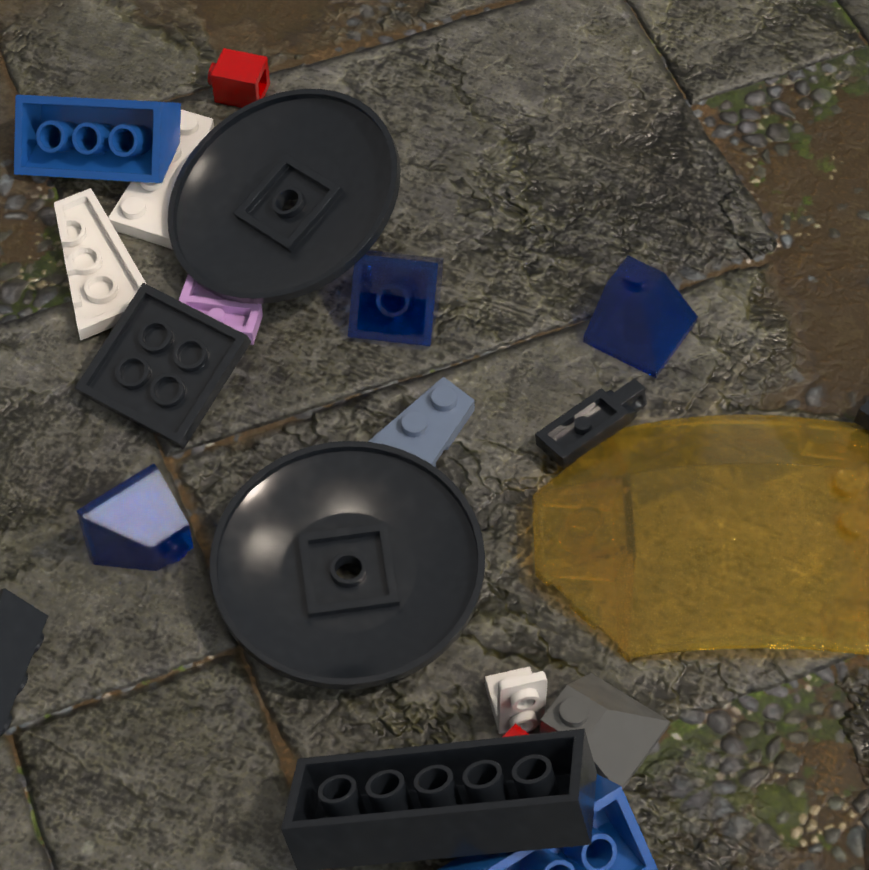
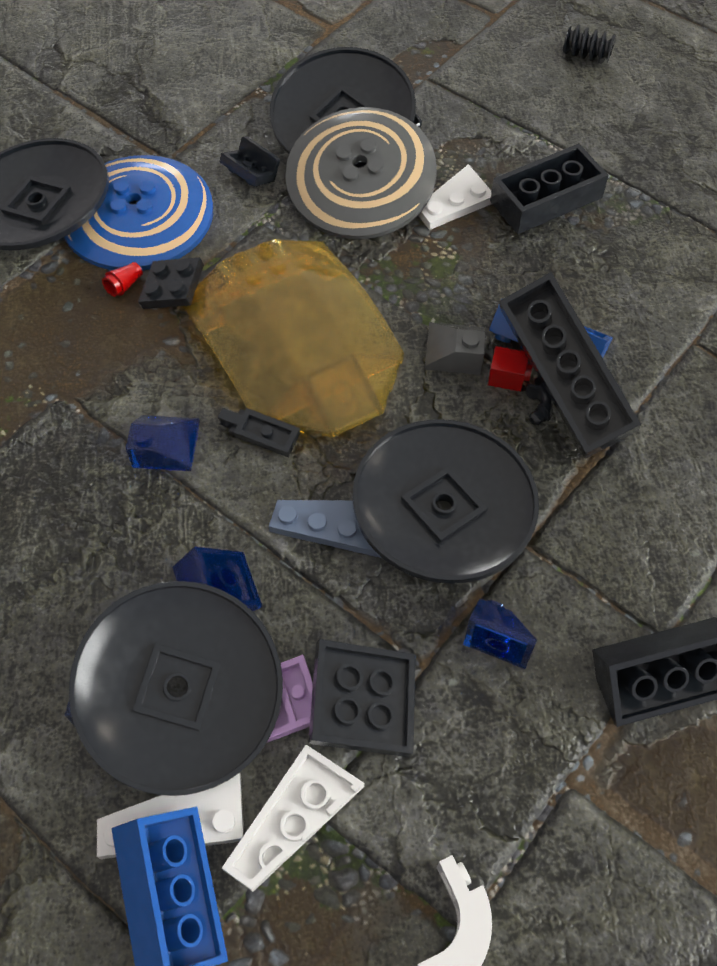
camera: 120 degrees left, 5 degrees up
red brick [208,48,270,108] -> none
white bracket [485,666,547,734] -> none

